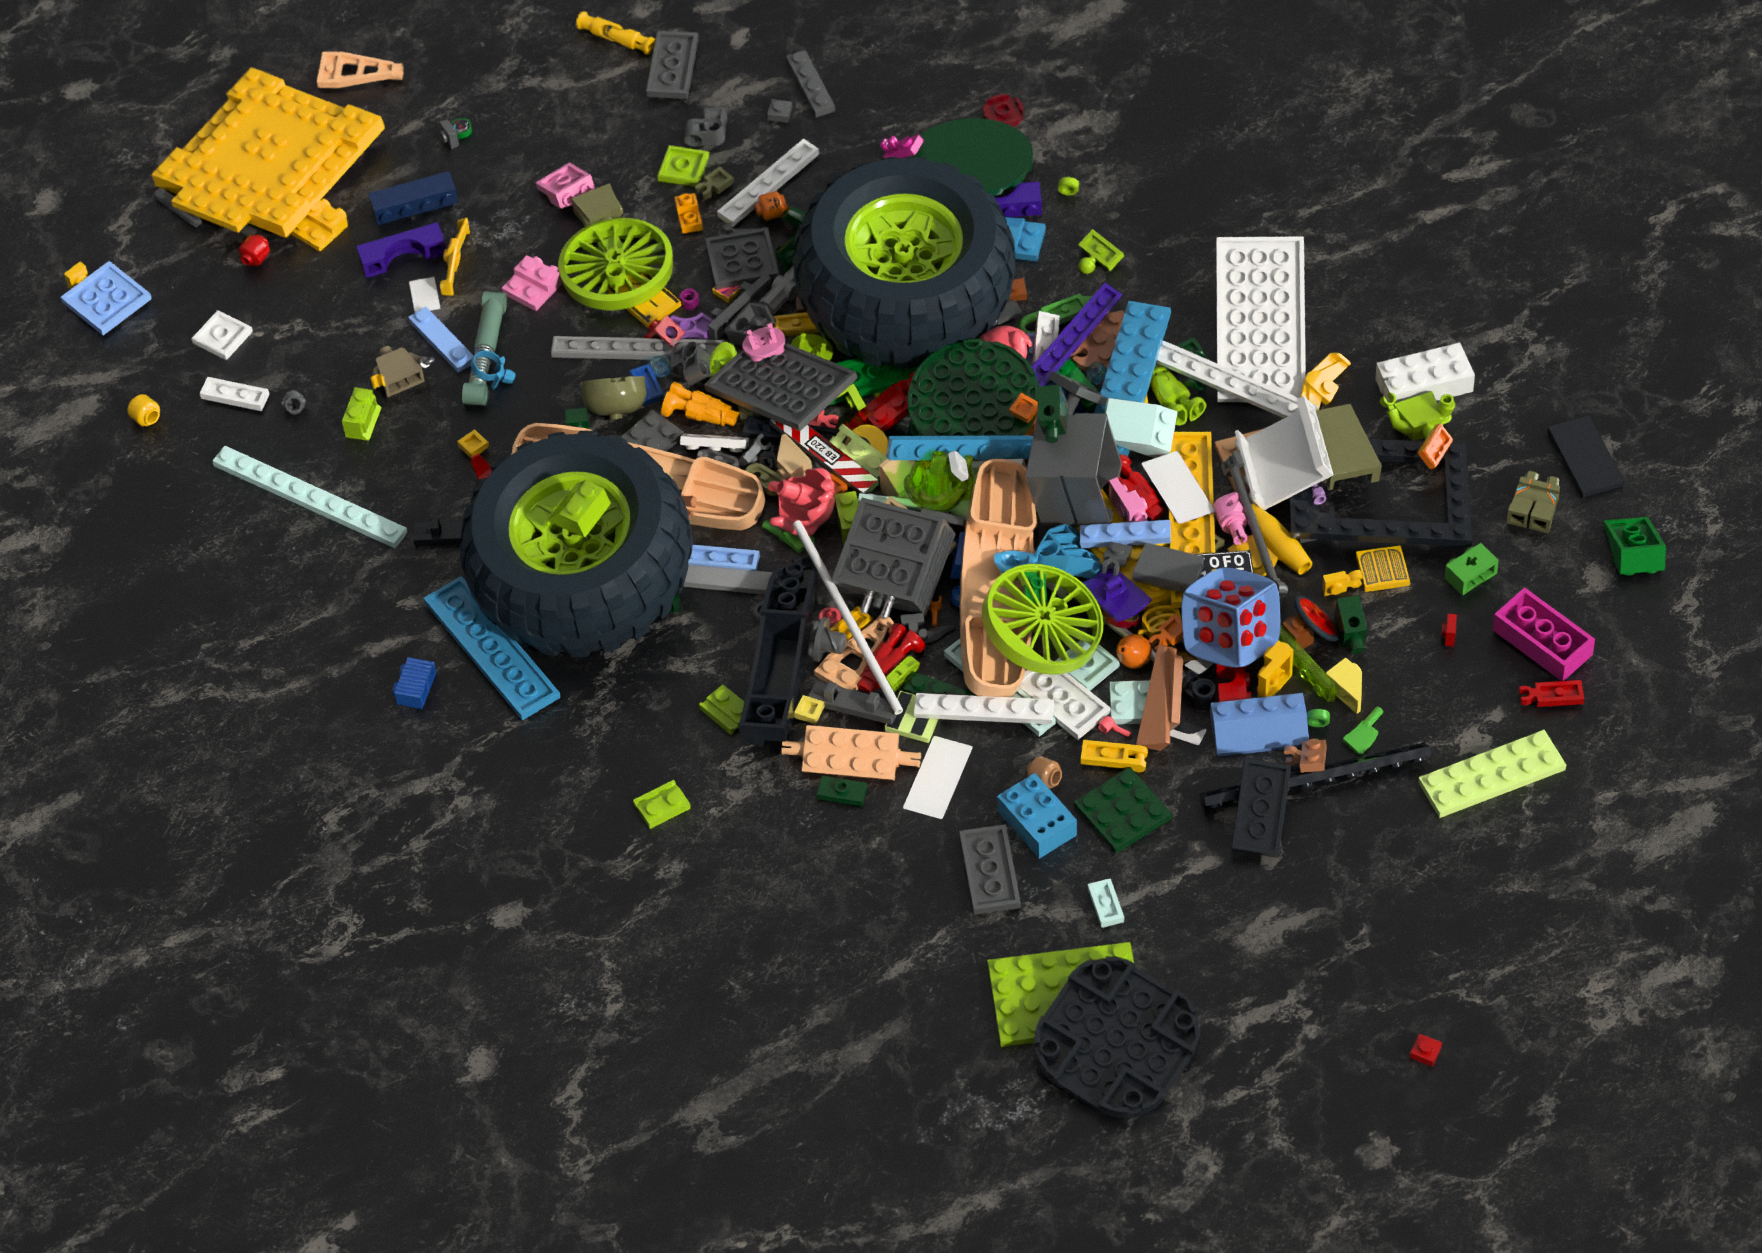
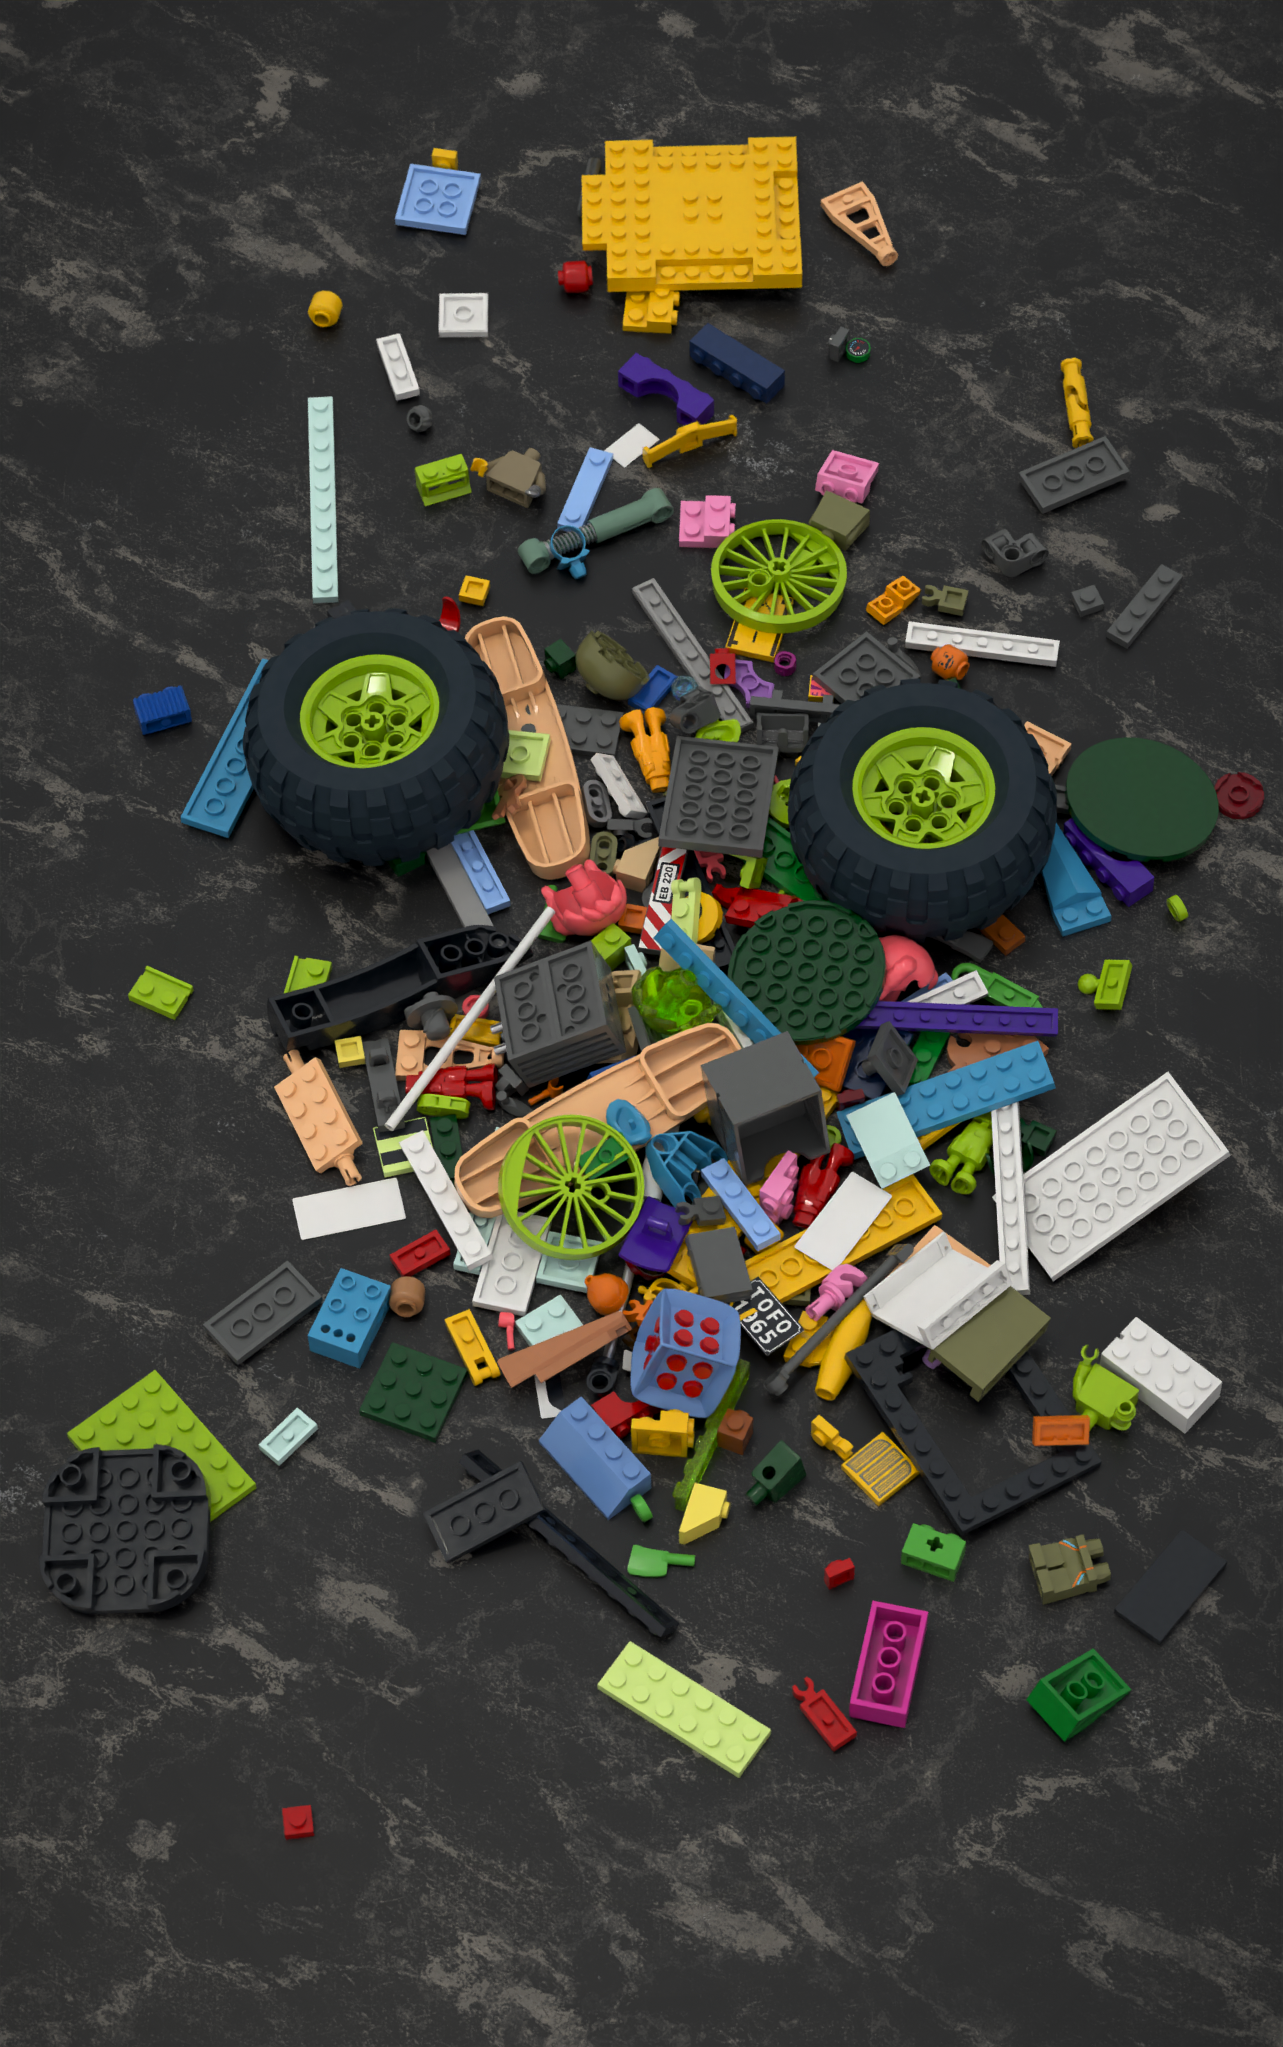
camera: 55 degrees right, 5 degrees up
lime slope [548,480,611,538] -> none
lime tile [657,145,709,187] -> none
bright pink plate [743,323,785,362] -> none
dark green plate [817,776,868,806] -> none
dark pink plate [880,135,924,158] -> none
white tile [948,451,969,481] -> none
orange plate [1009,393,1038,423] -> none
dark green torso [1038,385,1069,443] -> none
clear light blue tile [1087,361,1107,385] -> none
nougat plate [1284,739,1327,772] -> none
wheel [1294,595,1339,642] -> none
yellow plate [1300,353,1351,410] -> none
none -> red plate [390,1229,450,1277]

